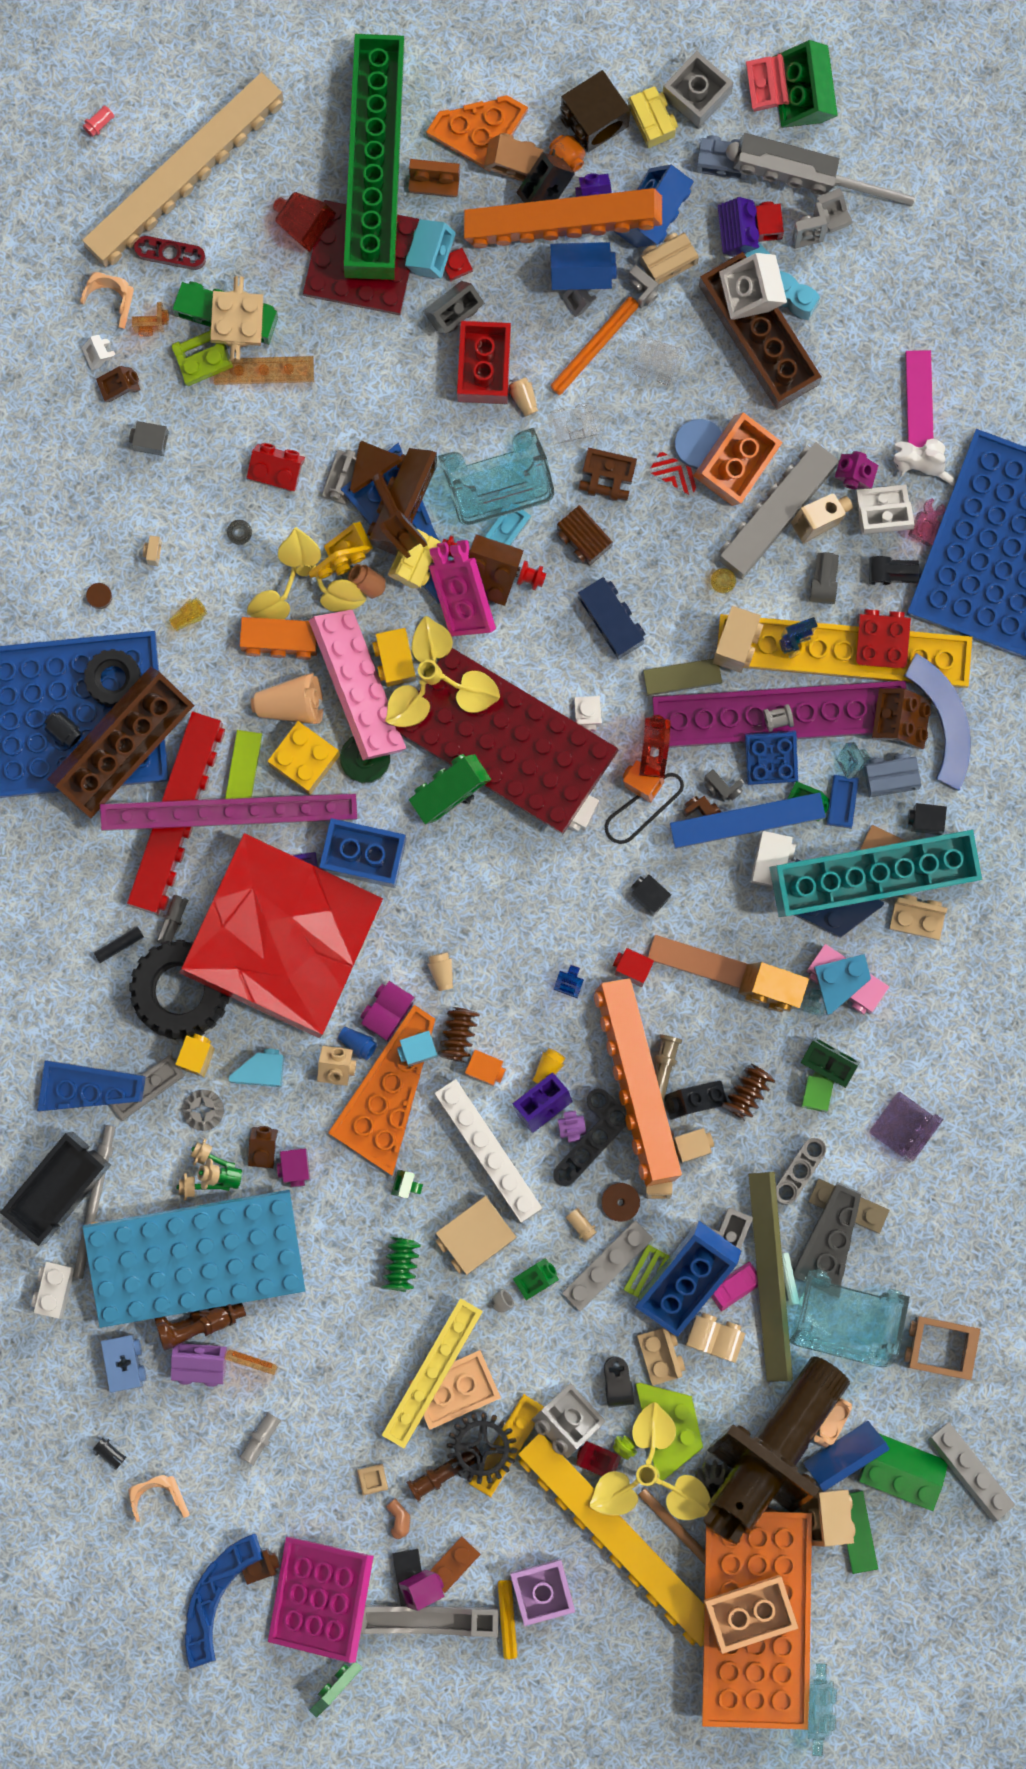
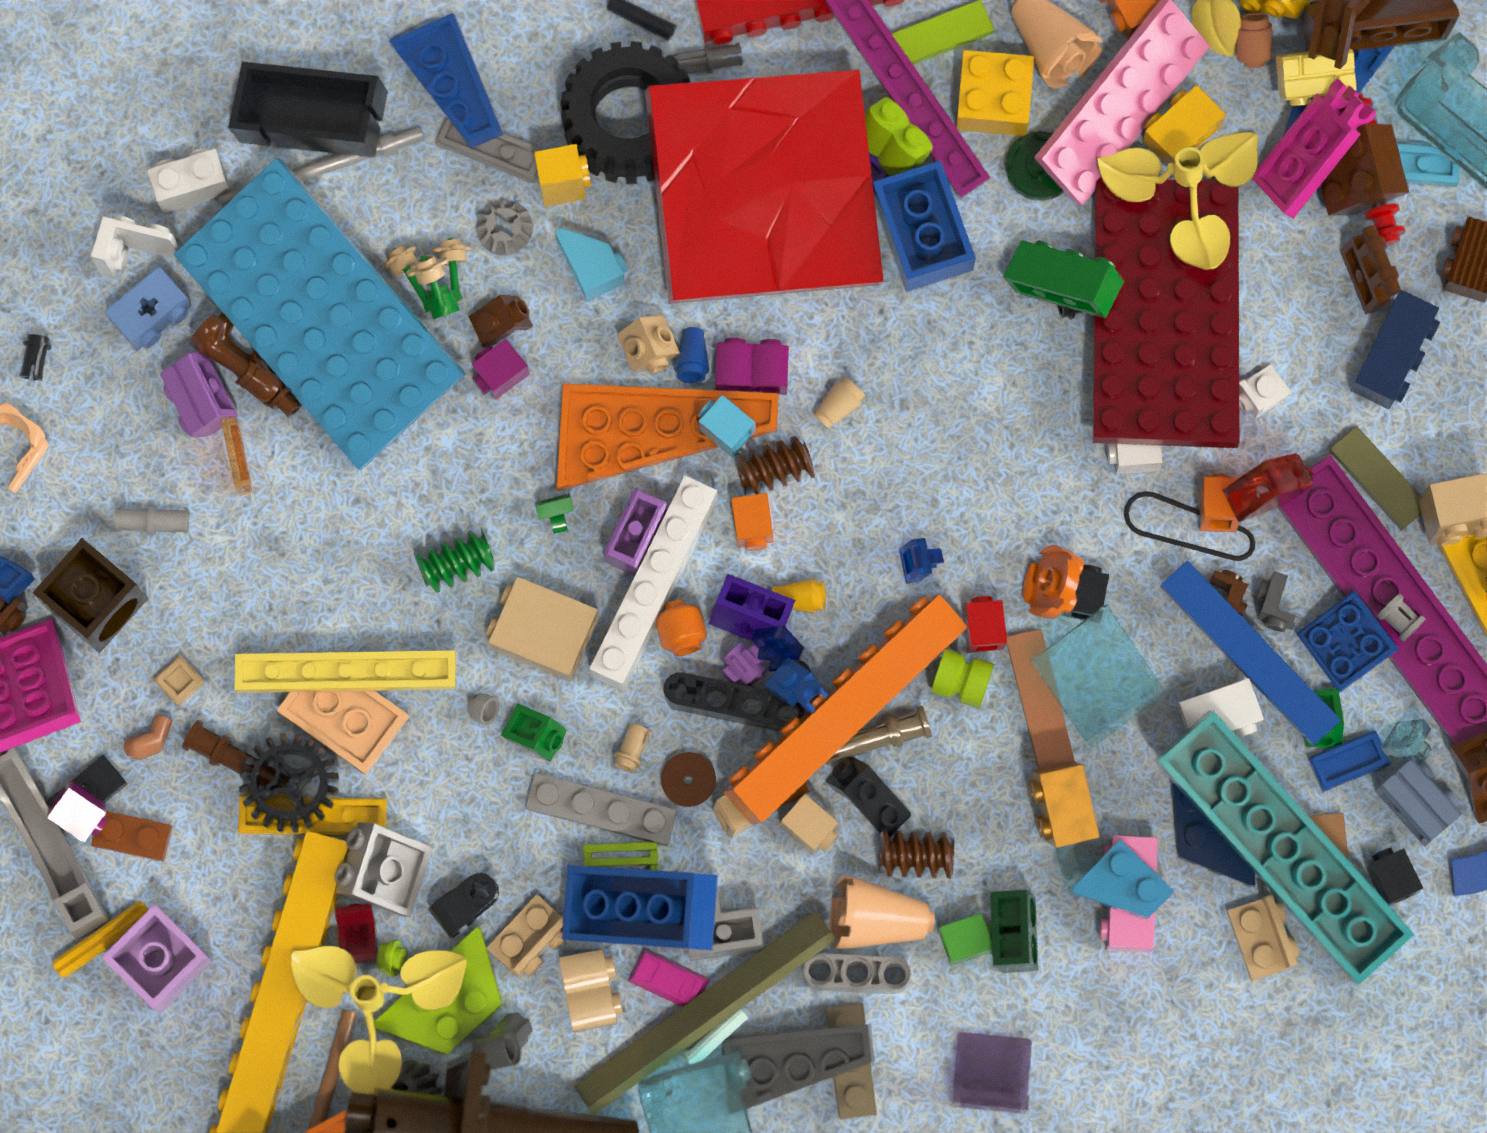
camera: 60 degrees right, 5 degrees down
none -> dark brown brick [32,538,148,654]
none -> white bracket [91,215,179,280]
none -> dark grey piece [472,1012,533,1070]
none -> medium lavender brick [603,489,668,576]
none -> orange head [655,600,707,656]
none -> clear blue tile [751,625,804,672]
none -> blue plate [764,658,828,713]
none -> light nougat cone [829,875,935,949]
none -> lime brick [865,97,933,176]
none -> lime wheel [931,648,994,709]
none -> orange plate [1023,545,1084,619]
none -> clear light blue piece [1030,605,1167,749]
none -> reddish brown plate [1340,225,1401,315]

